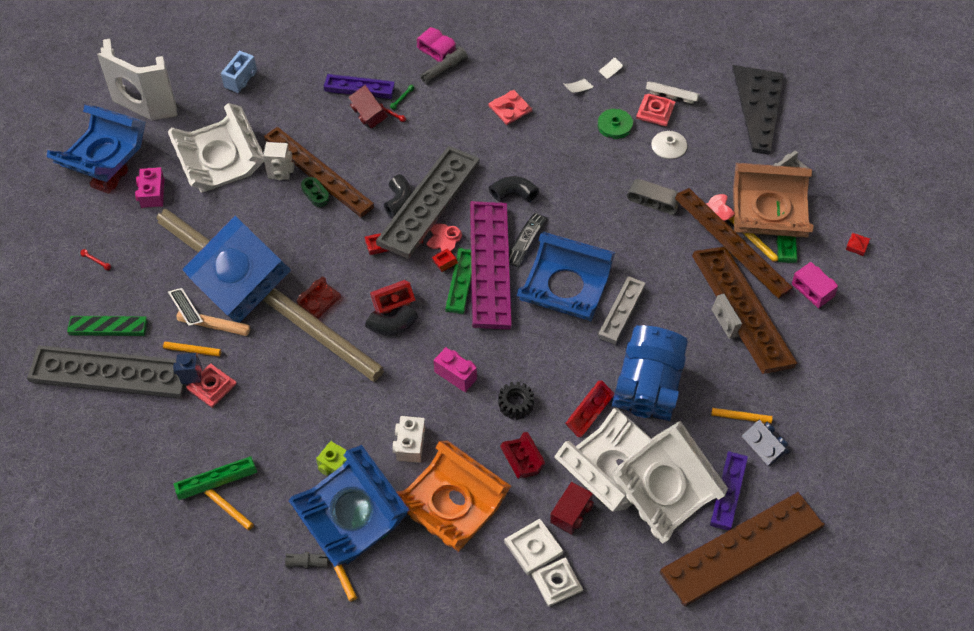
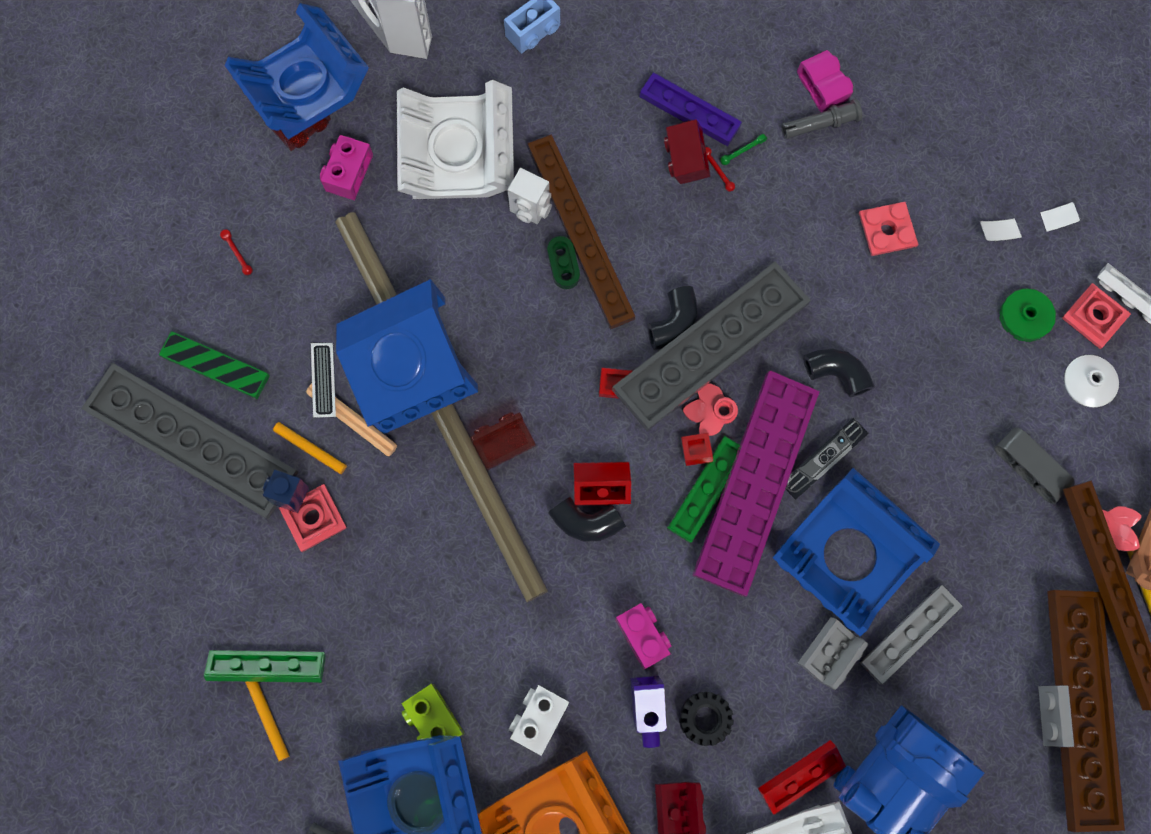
camera: 20 degrees right, 20 degrees up
none -> torso [630,676,667,748]
none -> light grey bracket [798,617,868,690]

